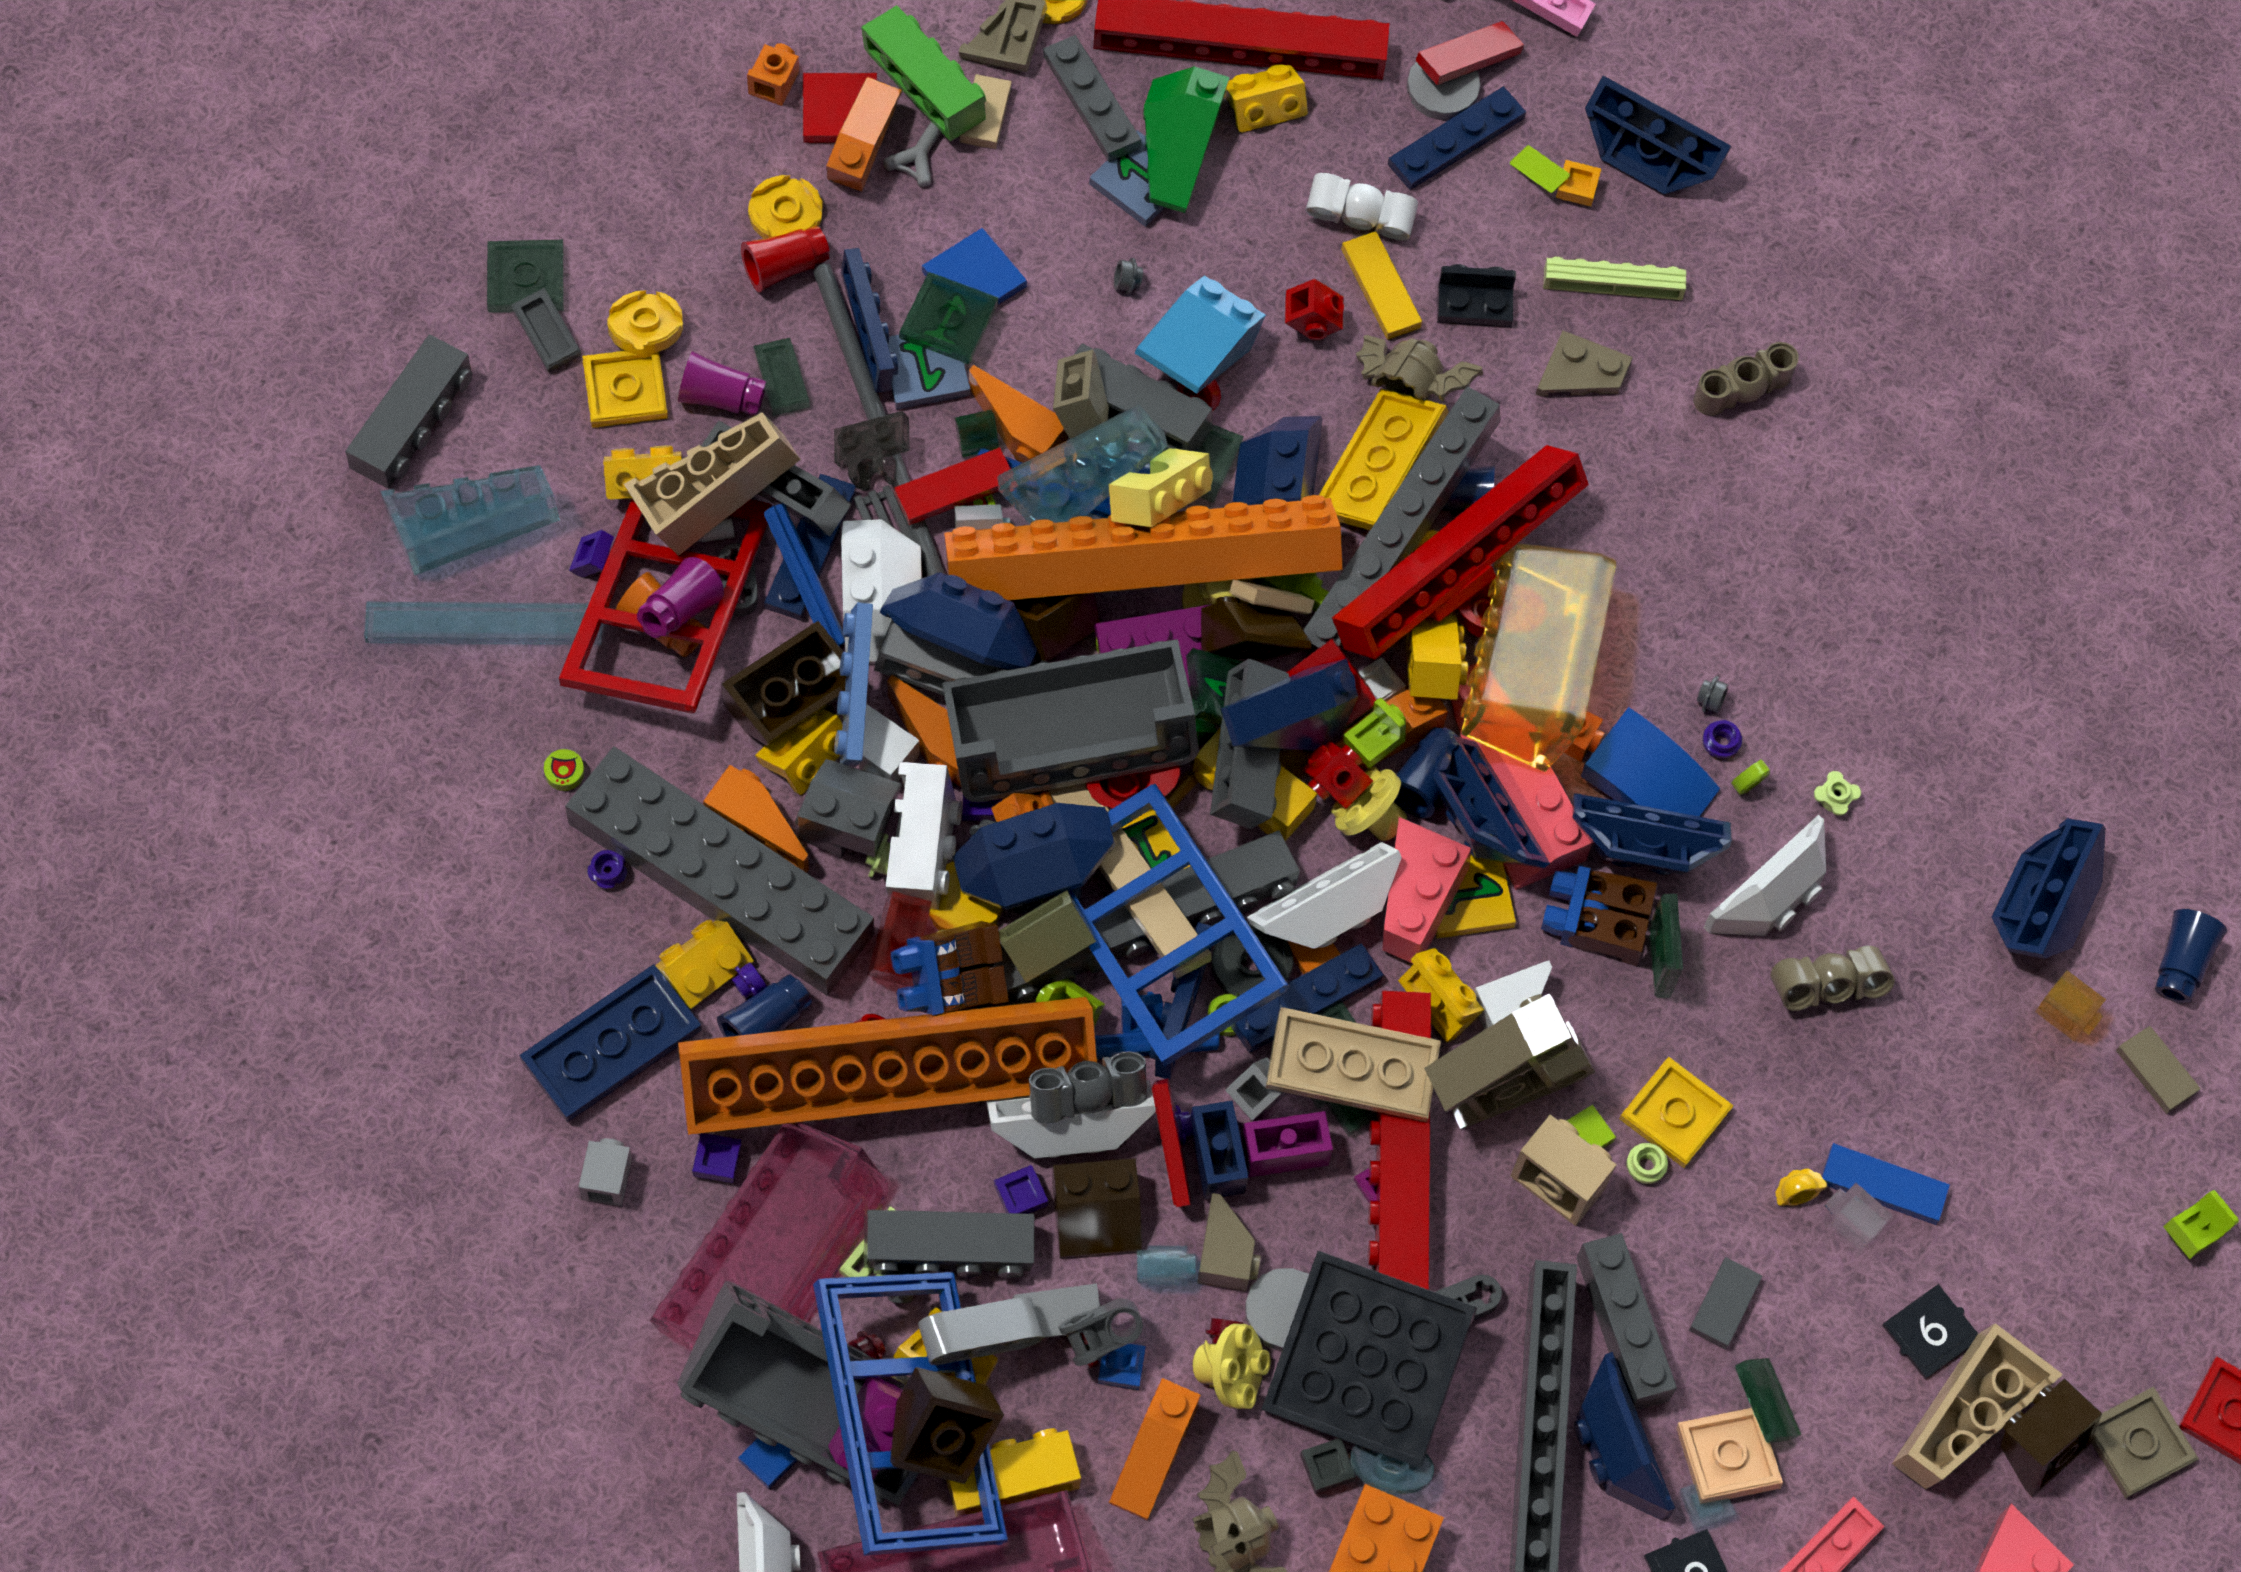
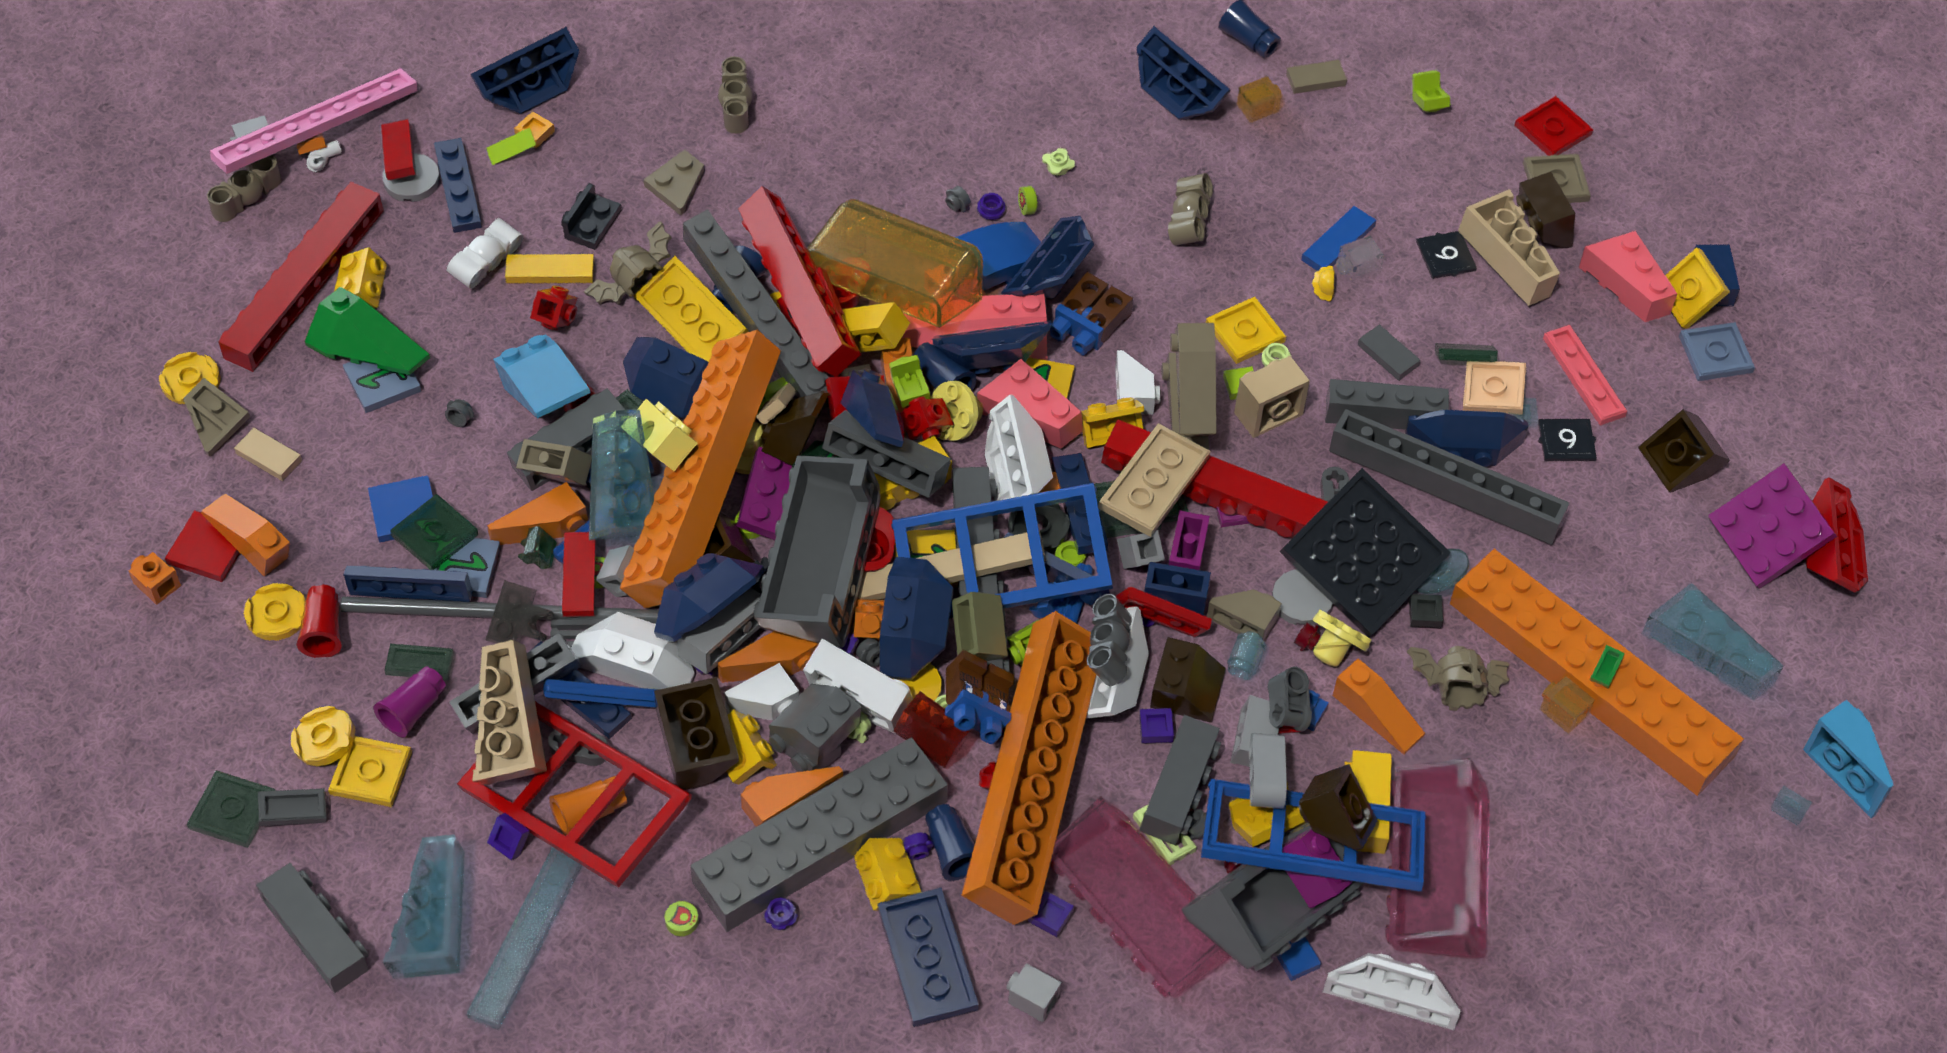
camera: 65 degrees left, 10 degrees down
yellow bracket [603,445,682,499] -> none
magenta plant [637,557,724,638] -> none
medium blue plate [834,602,873,767] -> none
bright green brick [861,5,986,141] -> none
light grey piece [883,122,941,188] -> none
dark grey plate [1043,35,1142,162] -> none
yellowish green piece [1543,257,1686,300] -> none
clear green tile [1649,894,1683,998] -> none
white wedge [1704,815,1826,936] -> none

